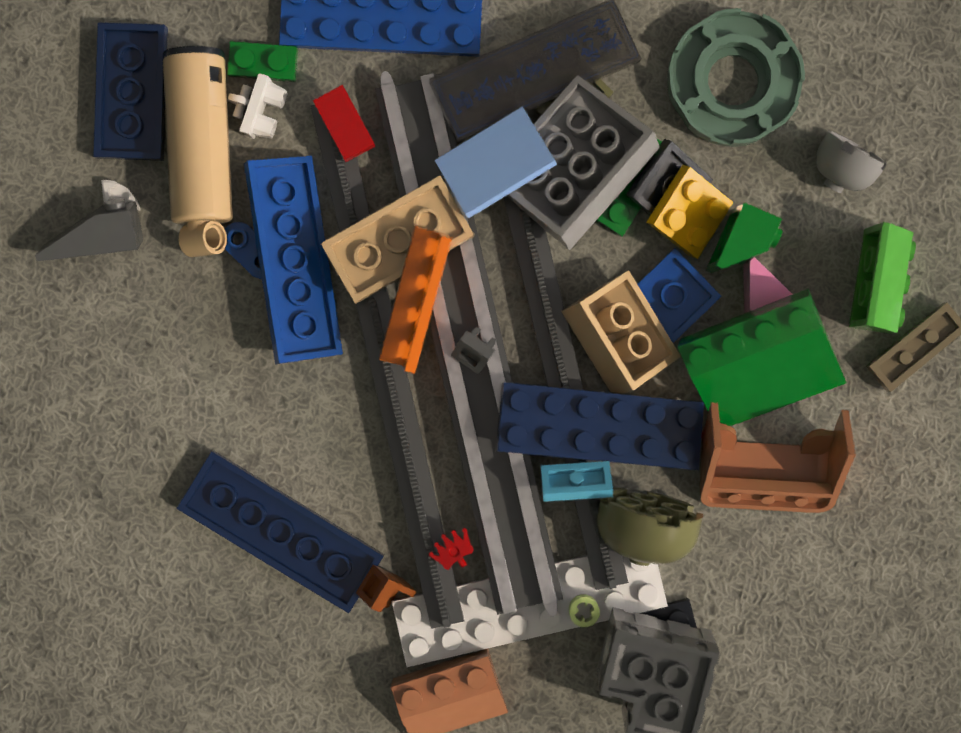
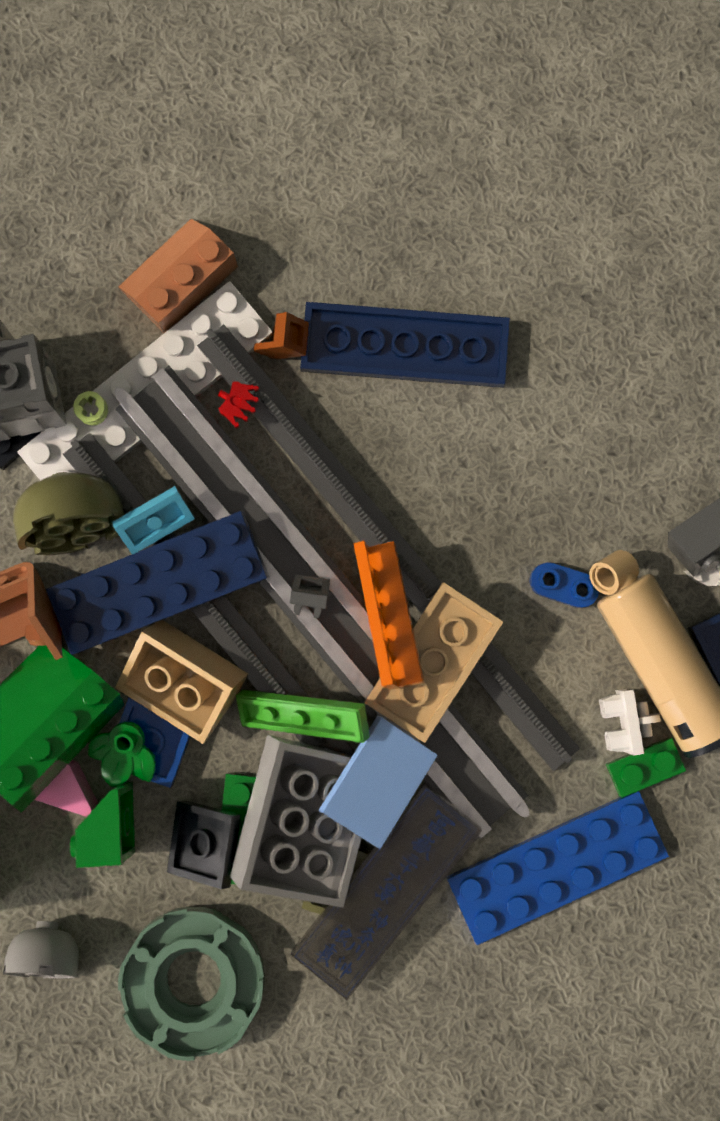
camera: 150 degrees right, 5 degrees down
blue plate [244,156,343,364] -> none
red tile [313,85,376,162] -> none
yellow plate [646,165,733,259] -> none
none -> green plate [88,722,156,787]
none -> bright green tile [236,690,370,743]

